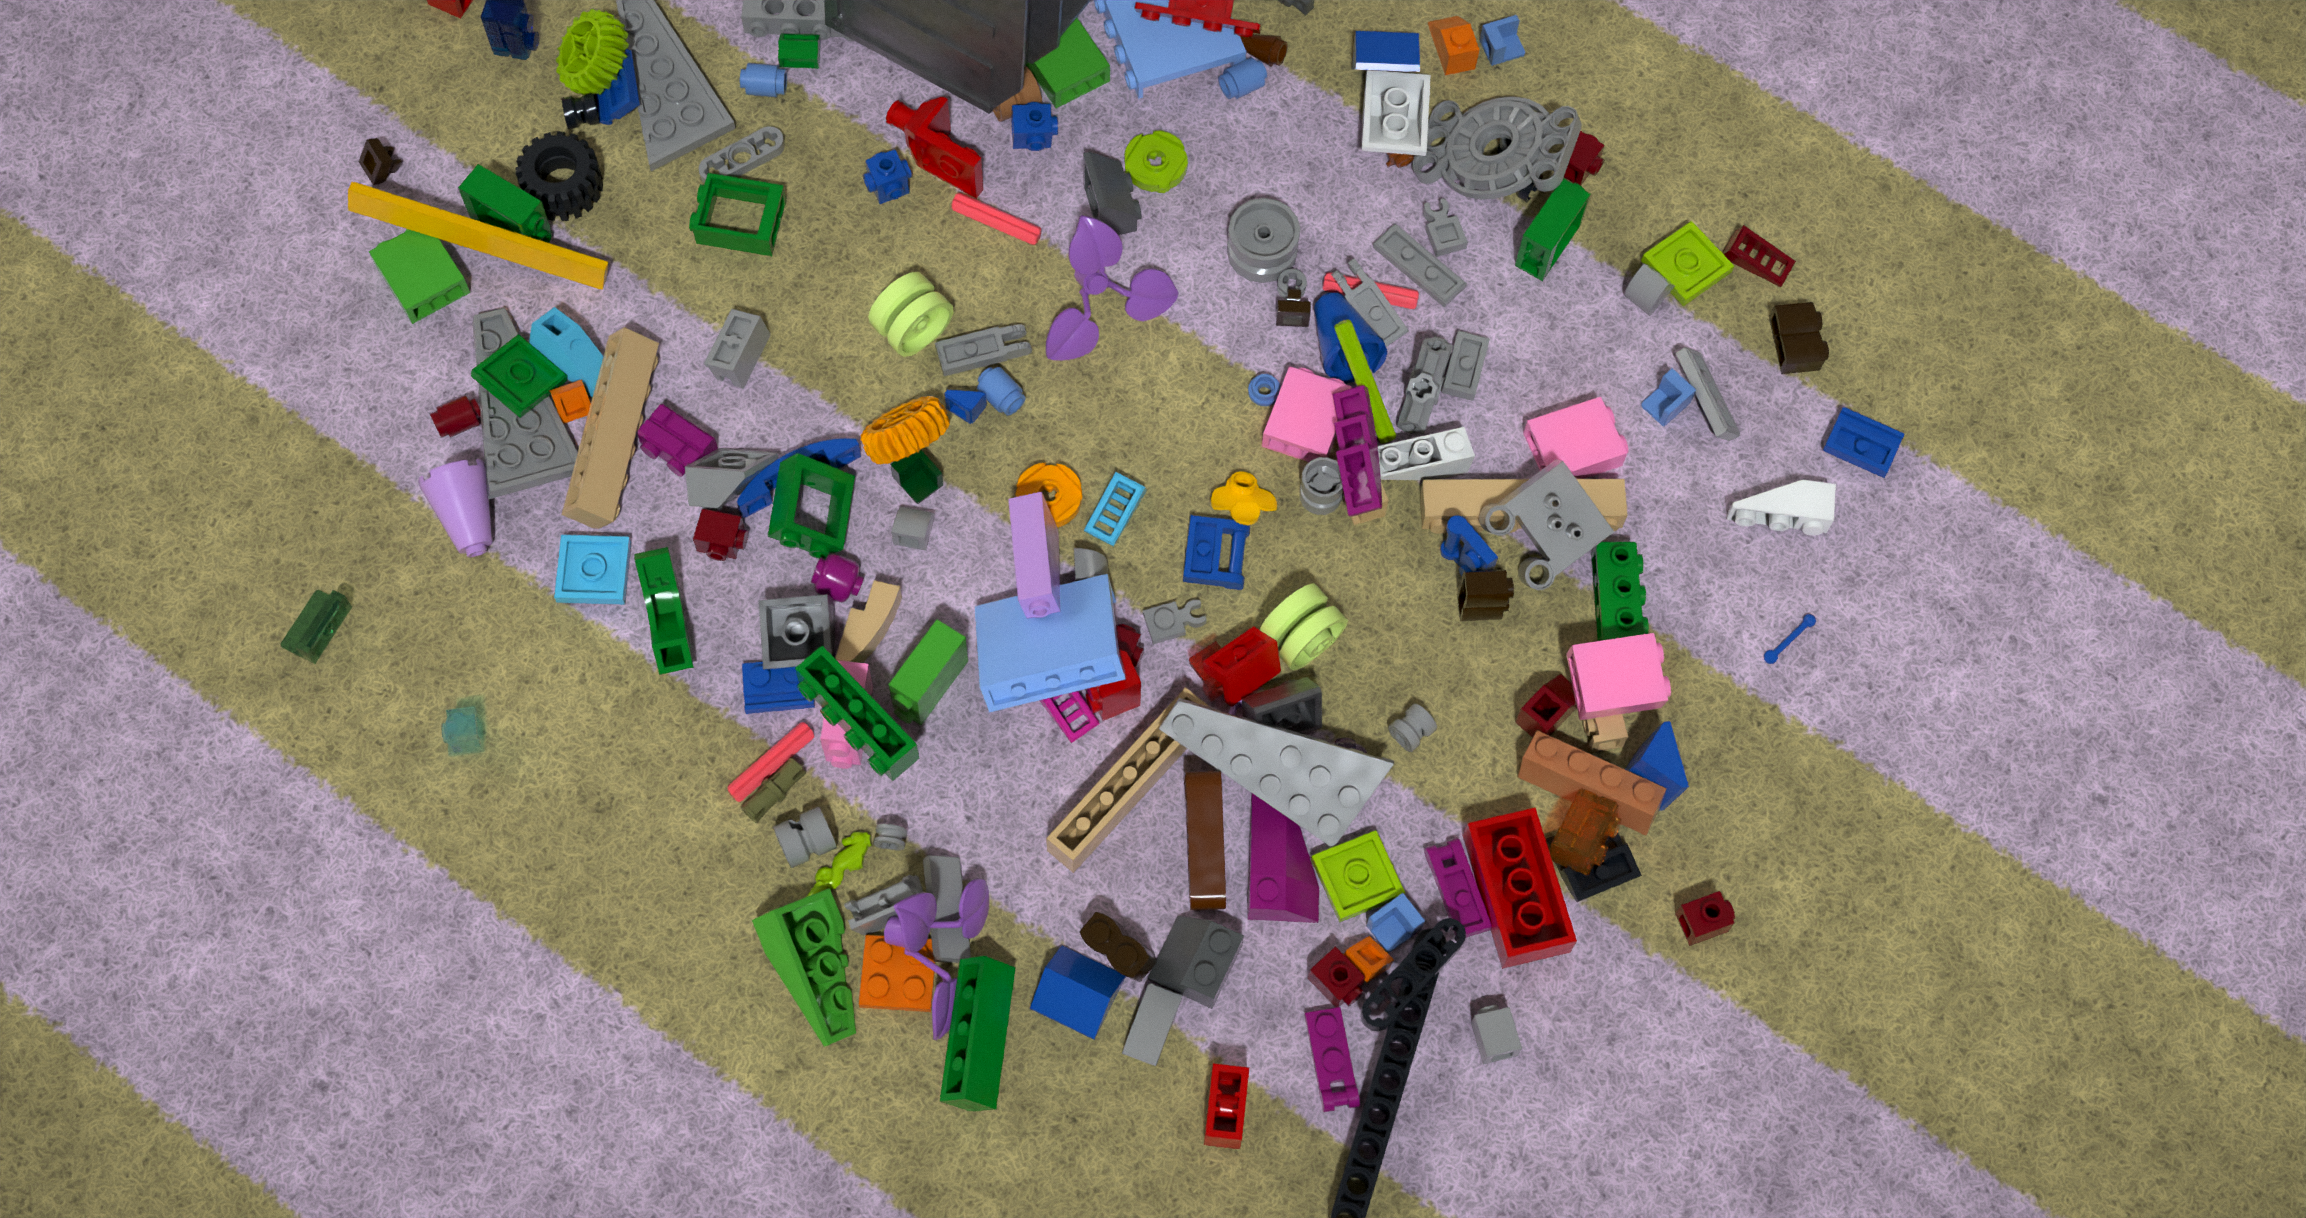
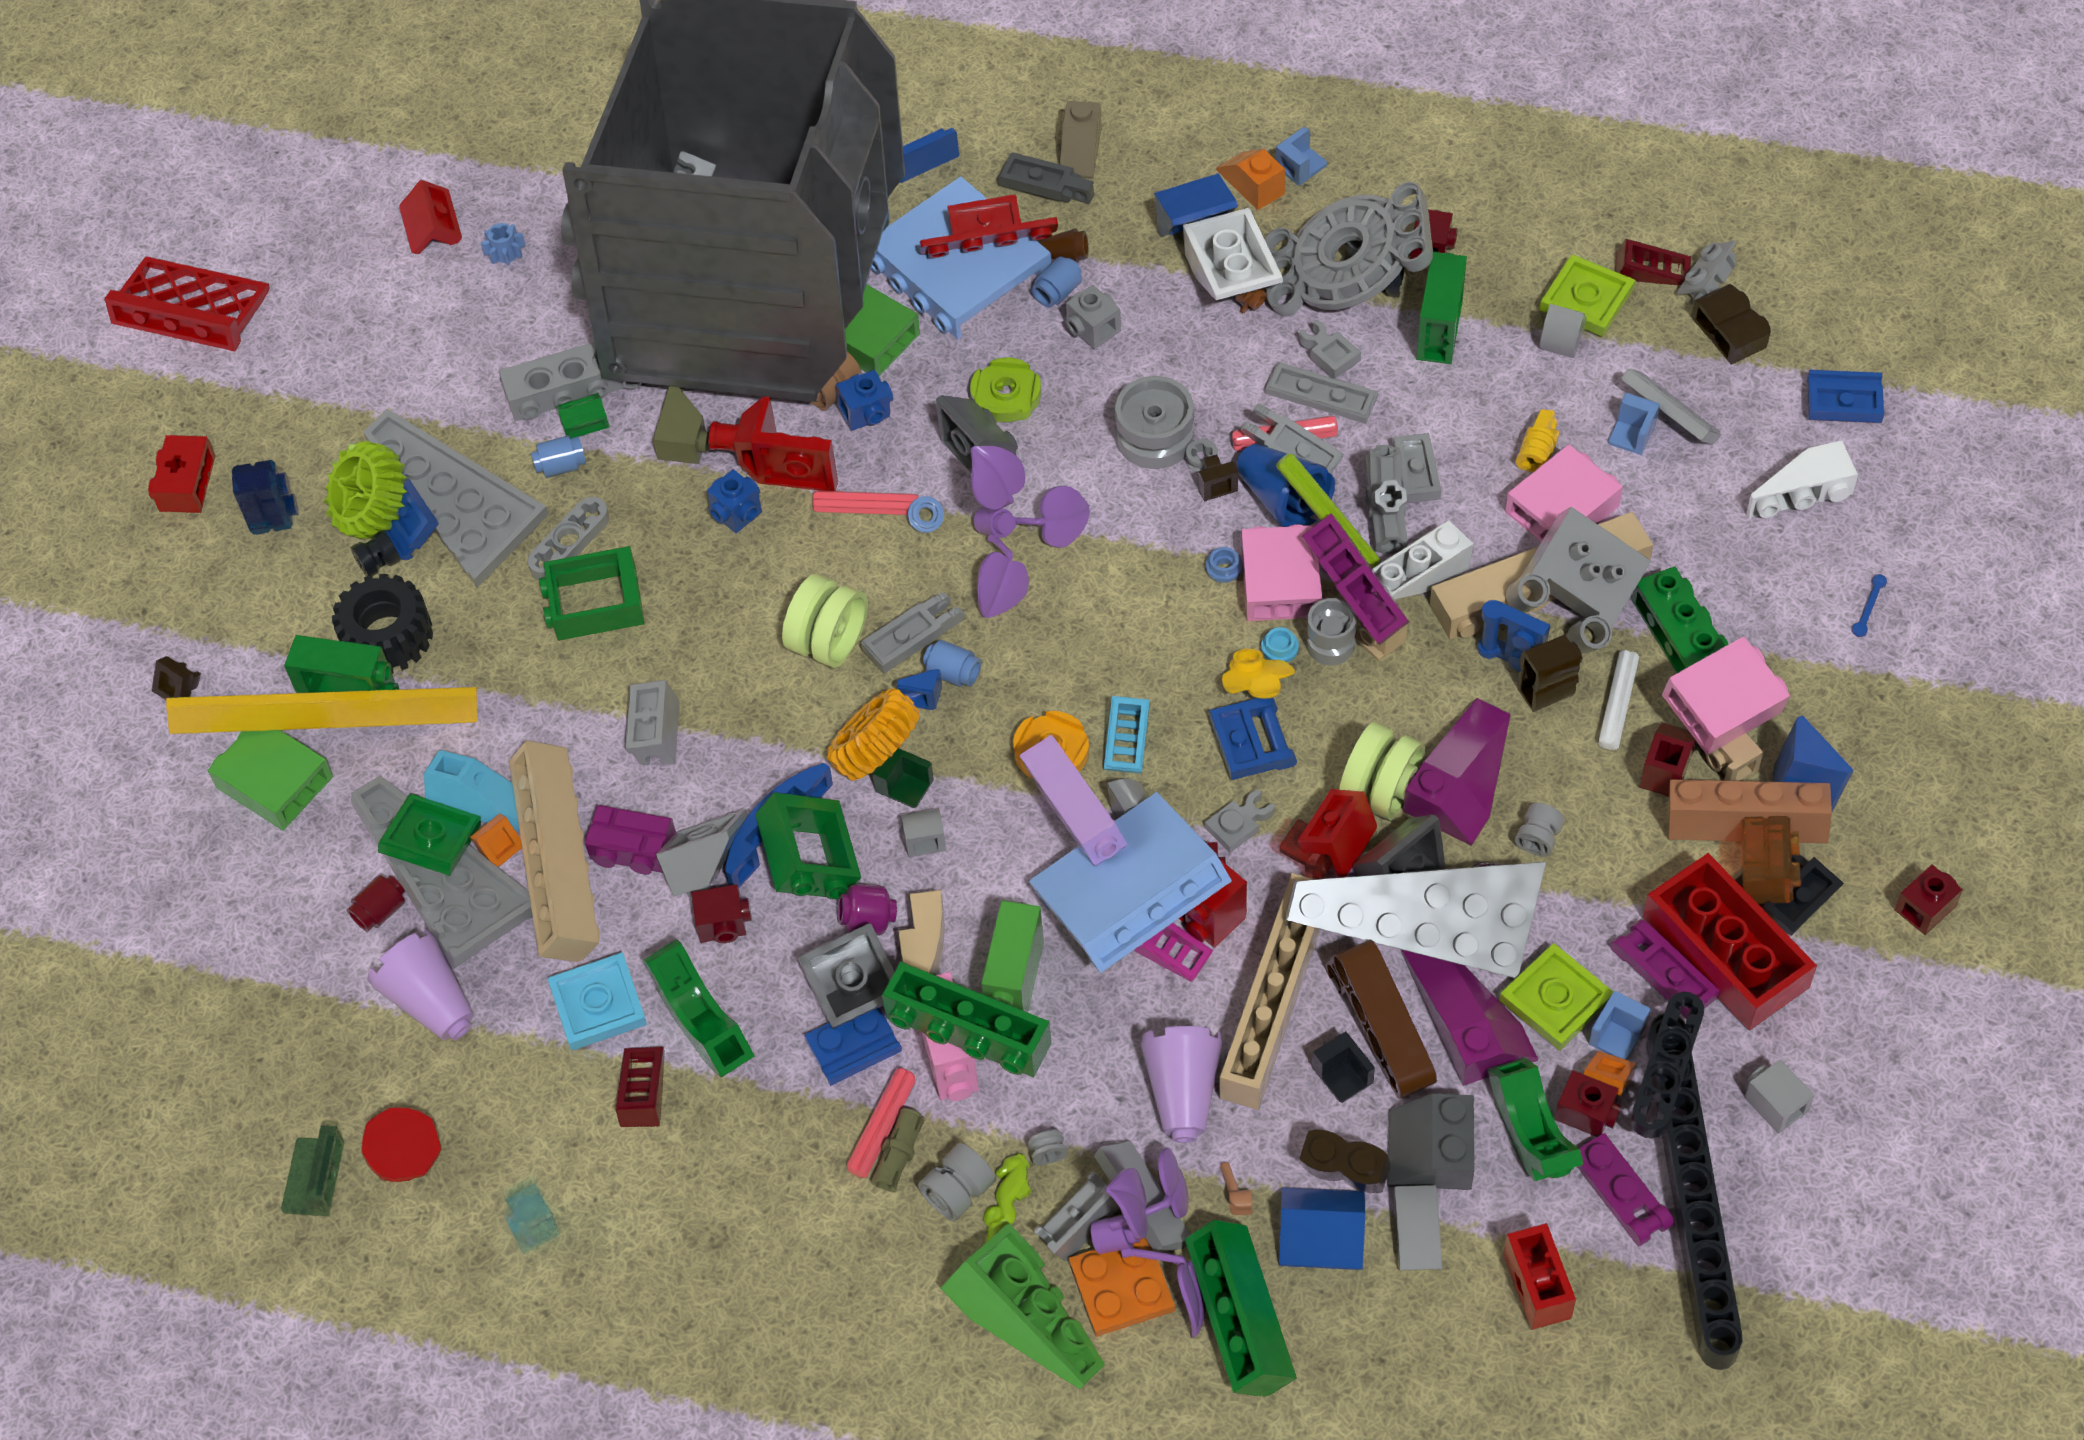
camera: 15 degrees left, 10 degrees down
none -> red hat [361,1107,442,1182]
none -> dark red slope [615,1047,665,1127]
none -> olive slope [653,386,710,464]
none -> medium blue plate [907,496,944,533]
none -> light grey brick [1066,285,1121,349]
none -> lavender cone [1141,1026,1222,1143]
none -> nougat hand [1220,1162,1252,1215]
none -> medium azure plate [1261,627,1299,662]
none -> black panel [1312,1031,1375,1103]
none -> magenta wedge [1403,698,1511,846]
none -> green arch [1487,1057,1584,1181]
none -> yellow hinge [1516,409,1560,473]
none -> white axle [1598,650,1639,750]
none -> light grey hinge [1677,240,1736,304]

